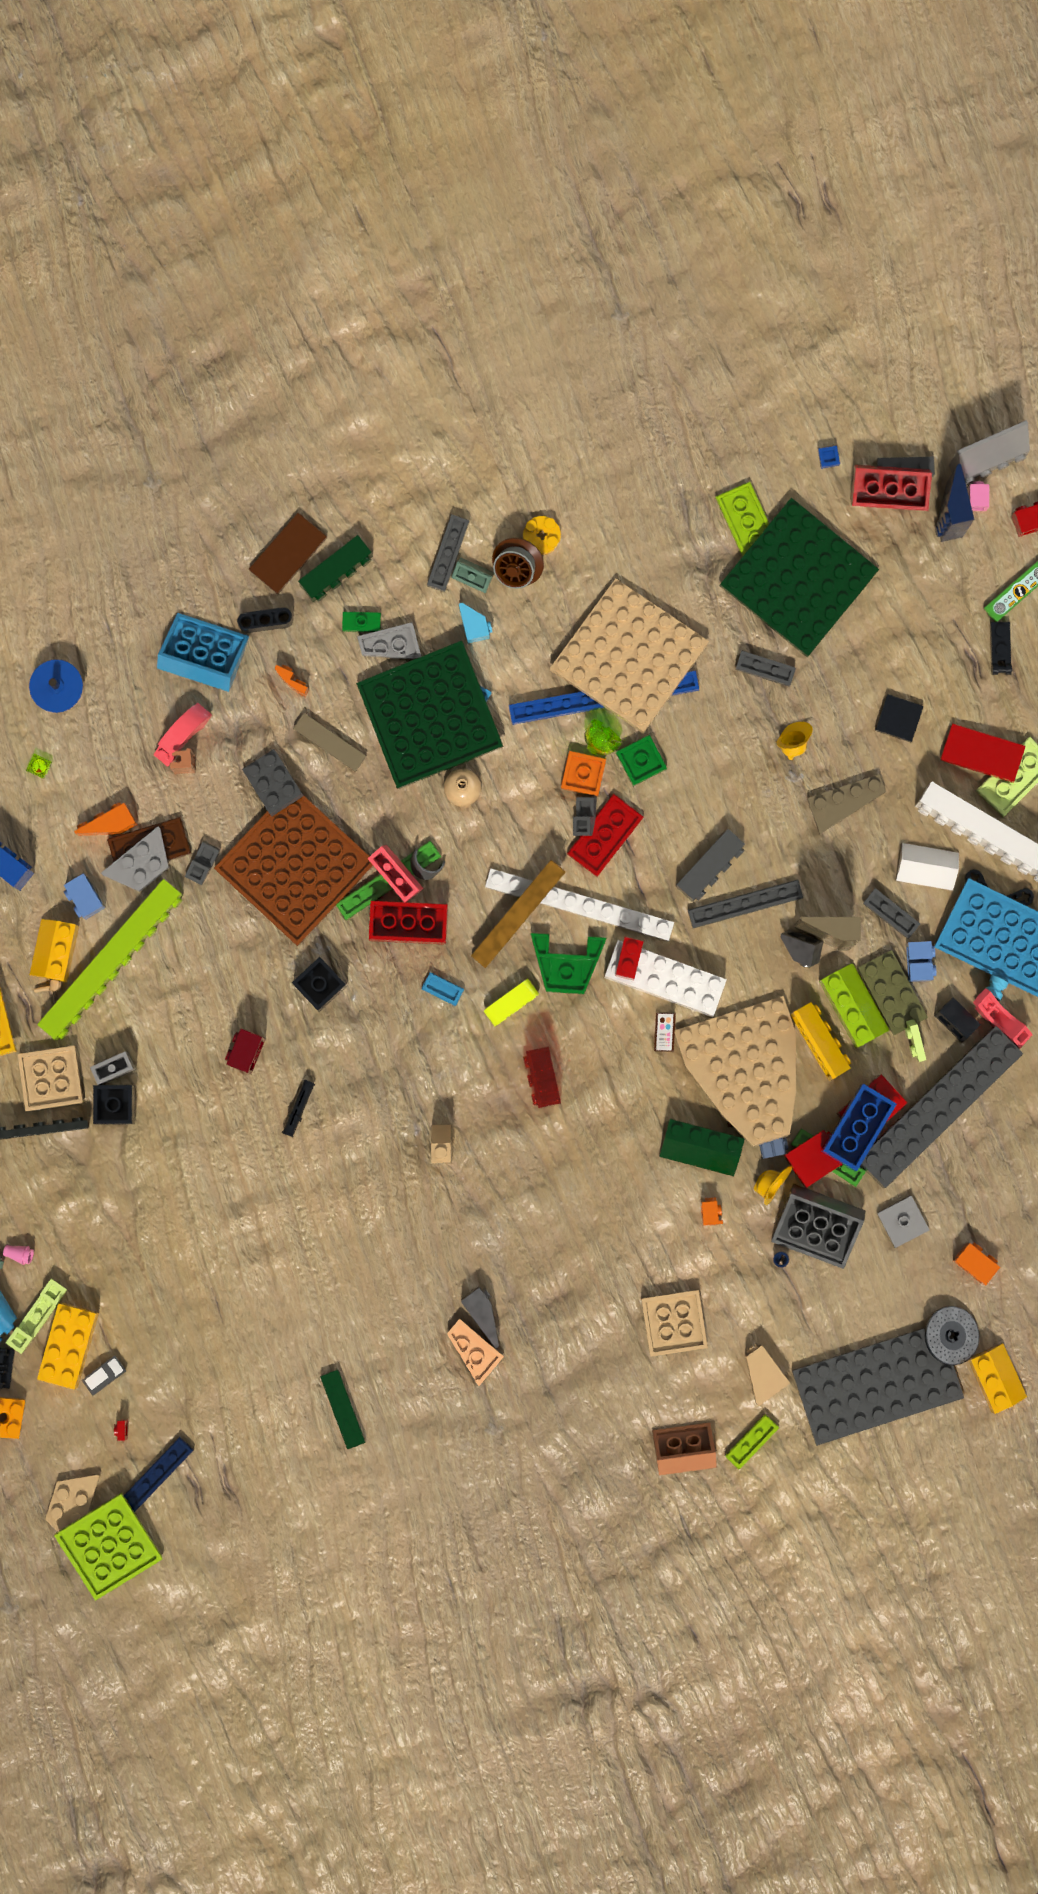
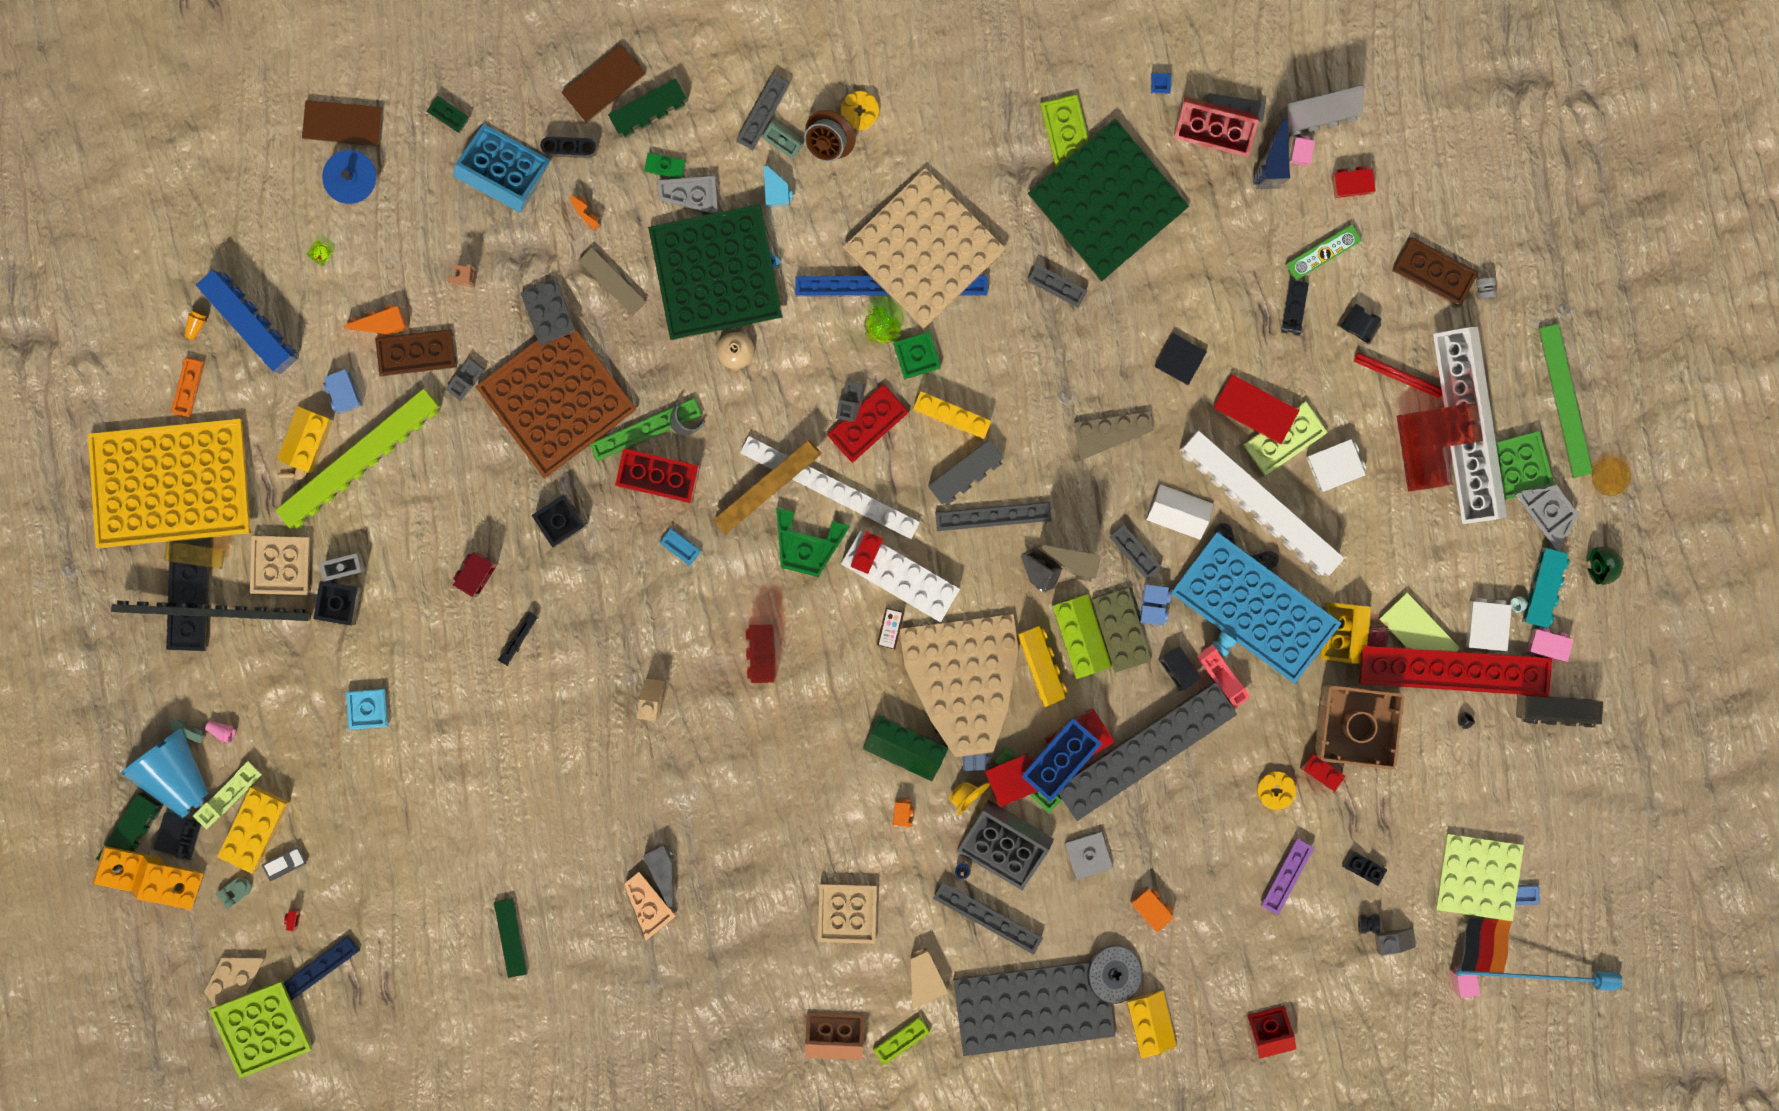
camera: 10 degrees right, 5 degrees up
light grey wing [101,827,169,892] -> none
coral arch [154,703,212,767] -> none
coral brick [367,845,424,902] -> none
neon yellow beam [483,979,539,1027] -> none
orange plate [561,751,606,797] -> none
yellow piece [776,721,813,760] -> none
yellowish green plate [905,1019,926,1062] -> none
none -> sand green plate [215,877,252,909]
none -> reddish brown tile [302,100,383,146]
none -> medium azure plate [346,689,388,730]
none -> dark green plate [427,96,470,134]
none -> yellow brick [913,391,991,440]
none -> dark grey plate [933,881,1043,955]

